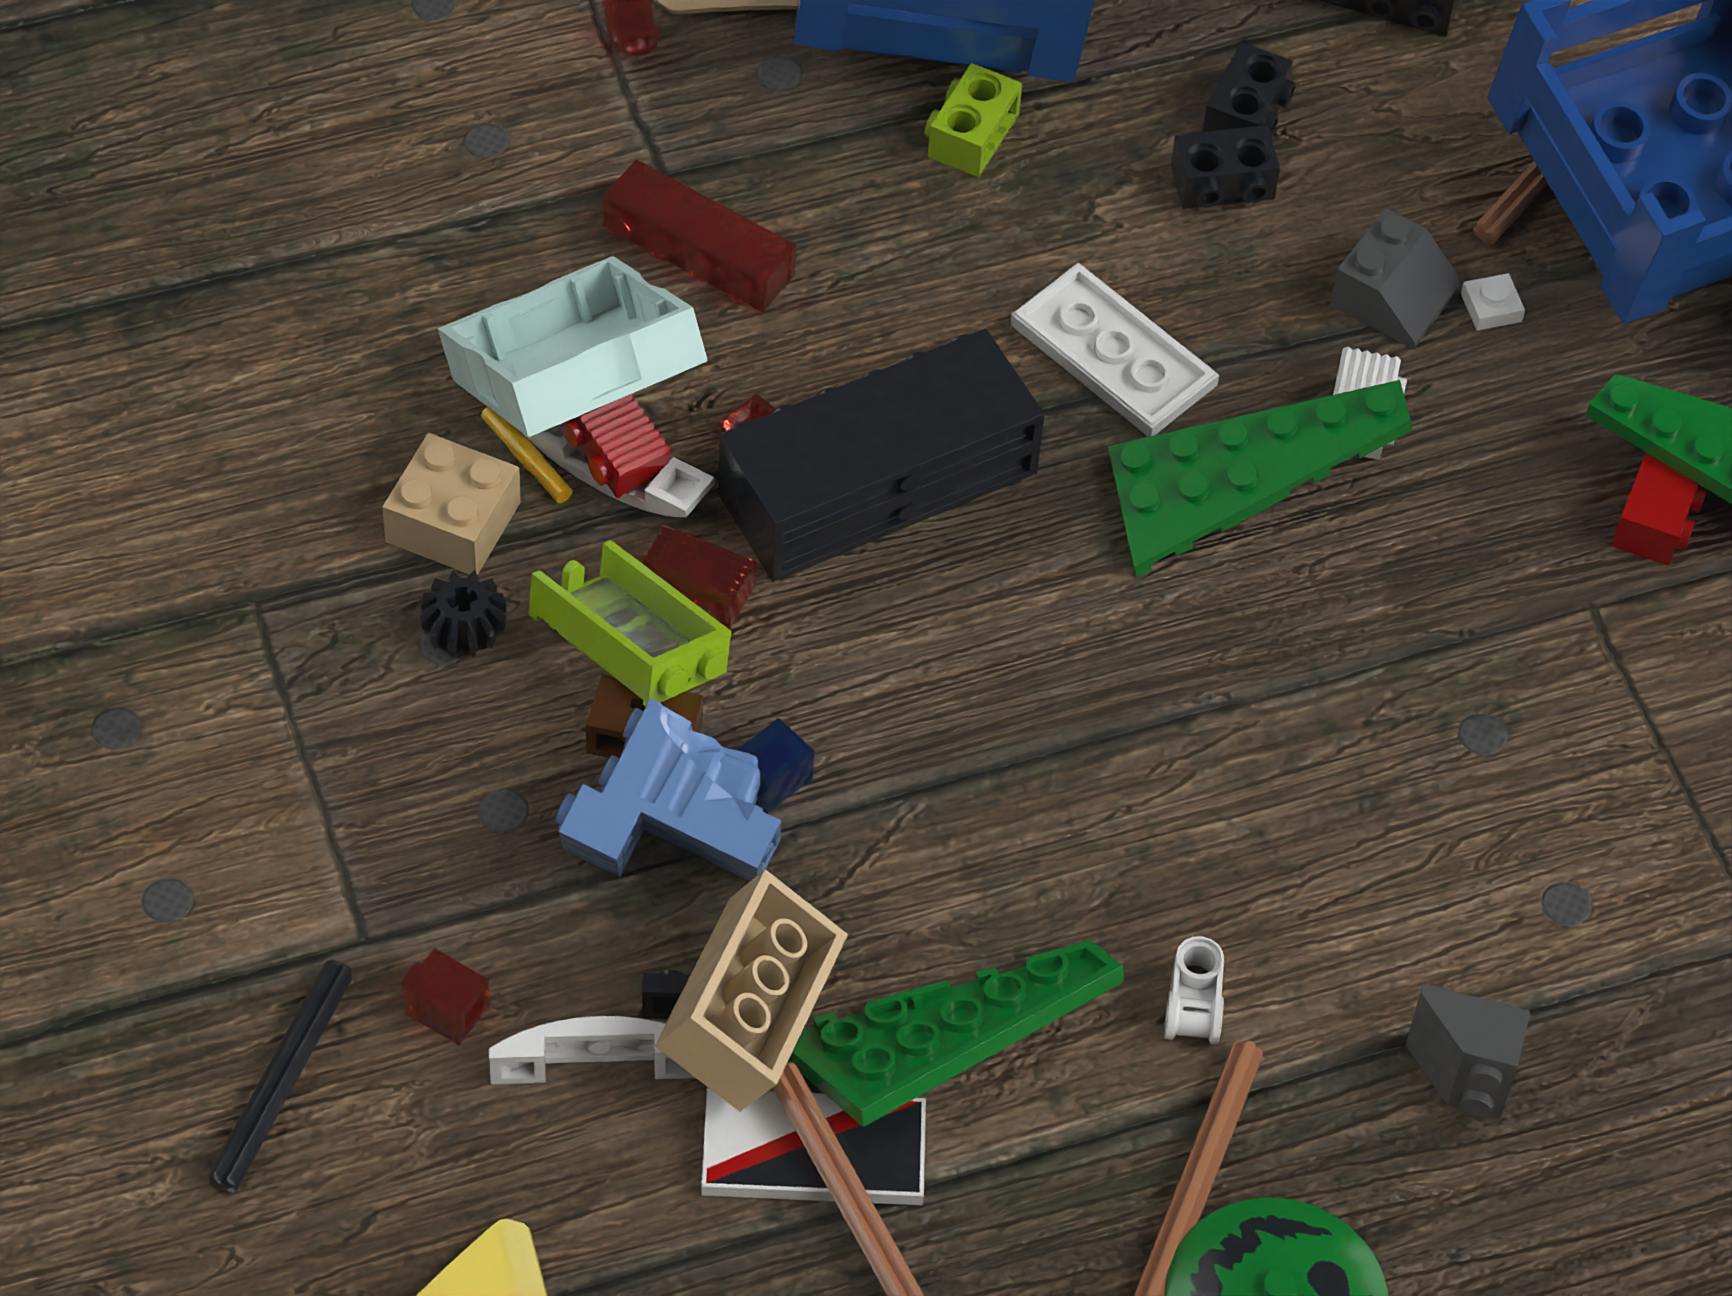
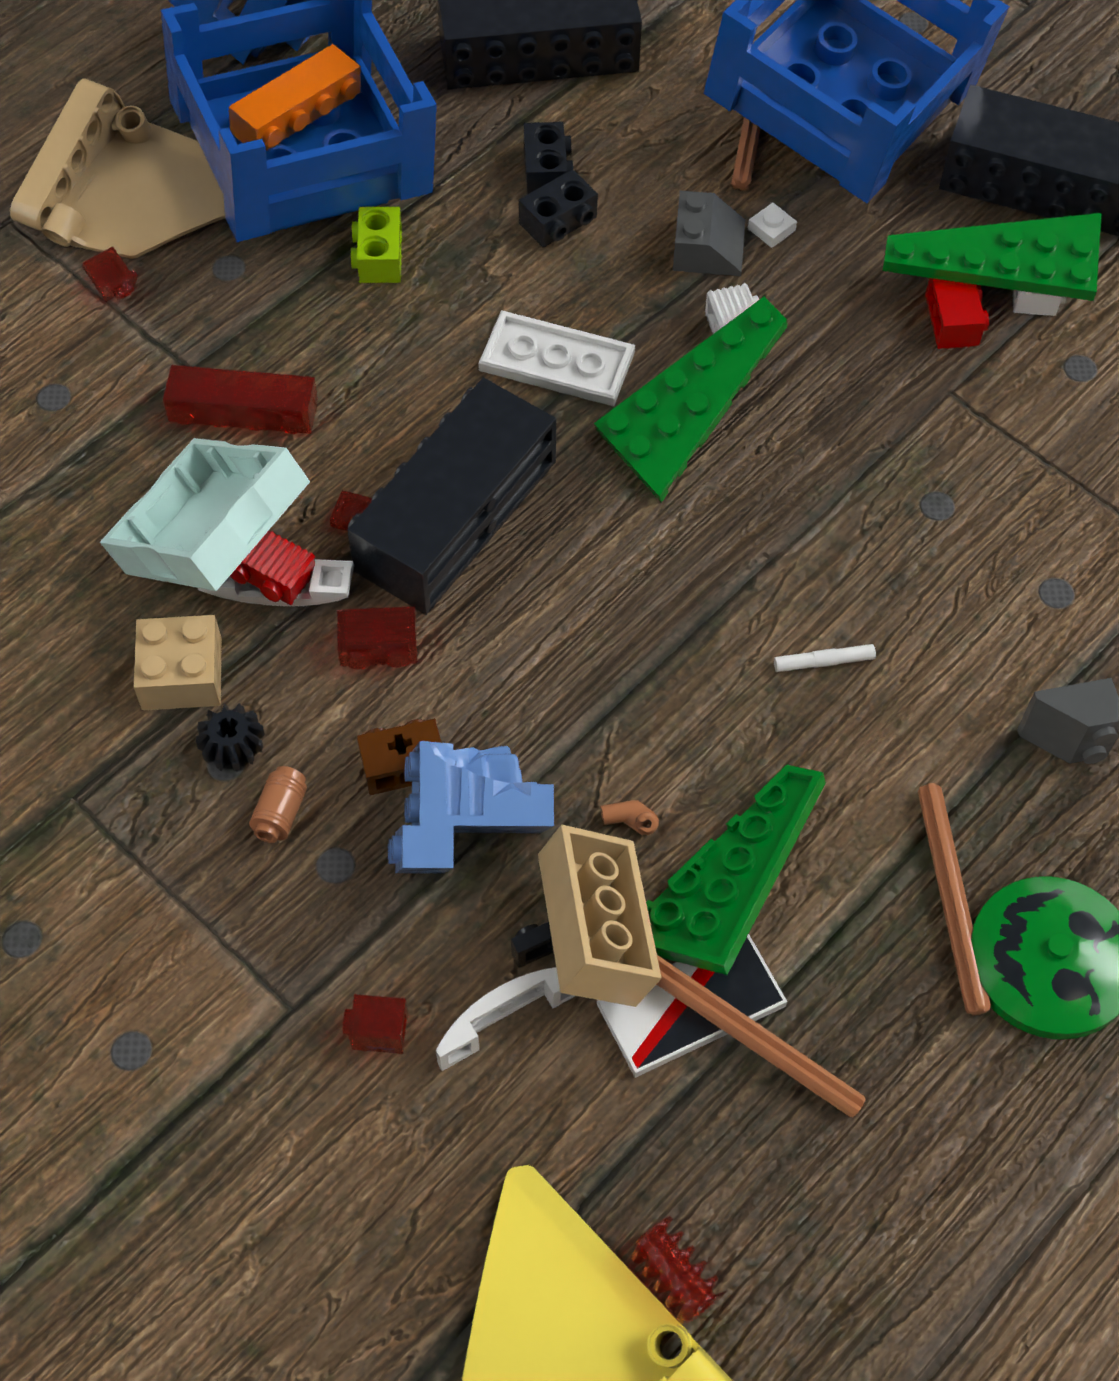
camera: 25 degrees left, 5 degrees up
black axle [209,959,352,1194] -> none
yellow piece [481,407,573,503] -> none
lime door [528,540,731,707] -> none
clear blue brick [737,718,814,814] -> none
white piece [1164,936,1224,1045] -> none
none -> nougat head [249,766,307,843]
none -> nougat arm [600,800,659,835]
none -> white piece [774,644,876,672]

